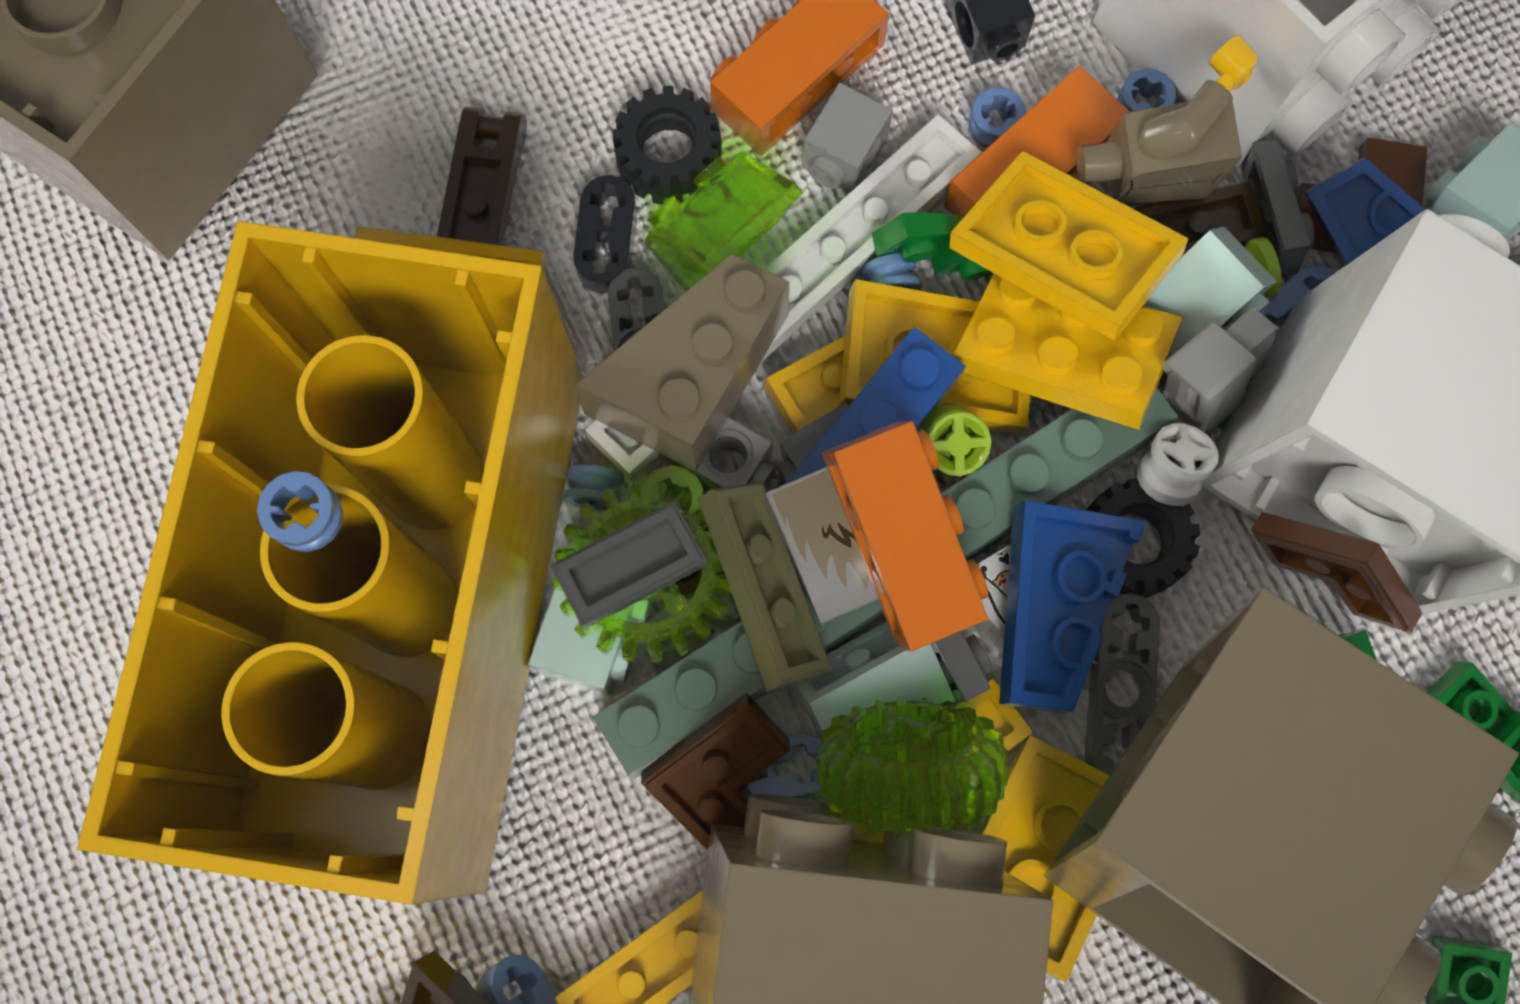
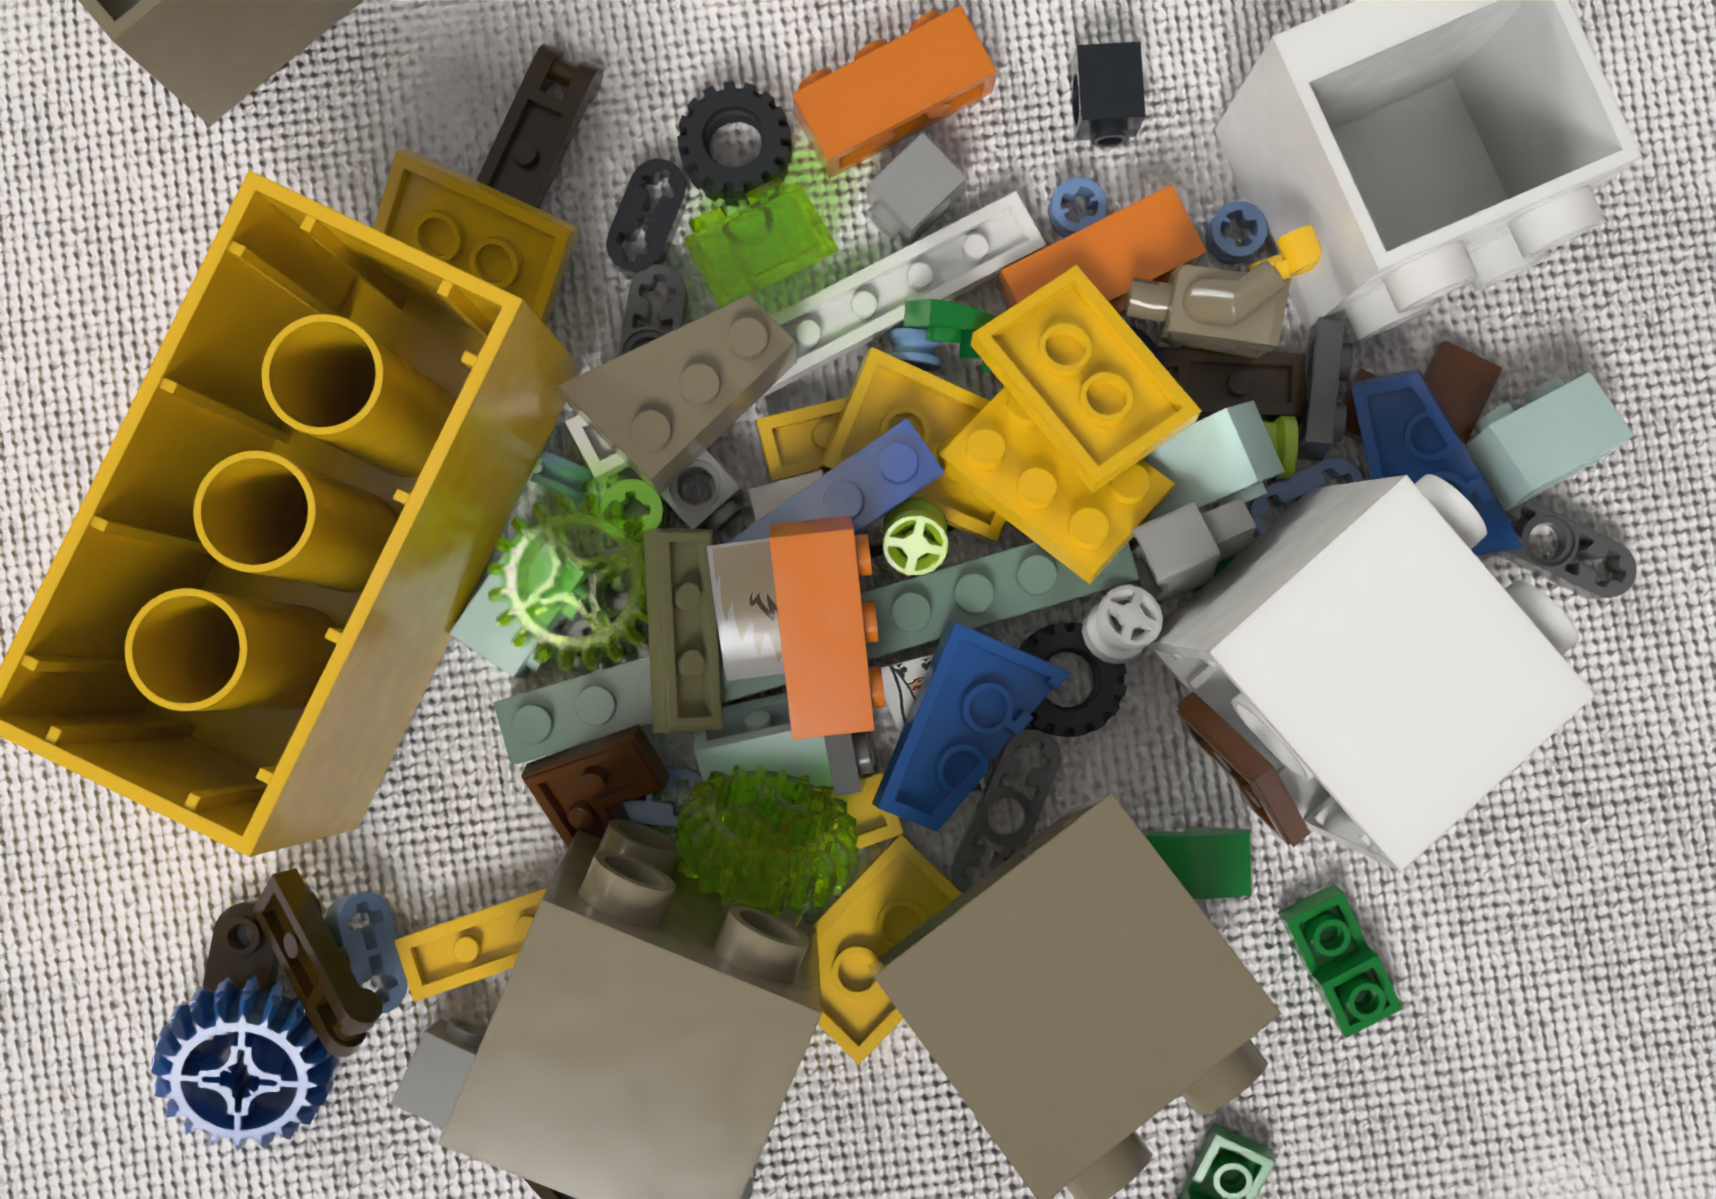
camera: 20 degrees right, 10 degrees up
medium blue bush [257,471,344,552] -> none
dark grey tile [550,501,707,630] -> none

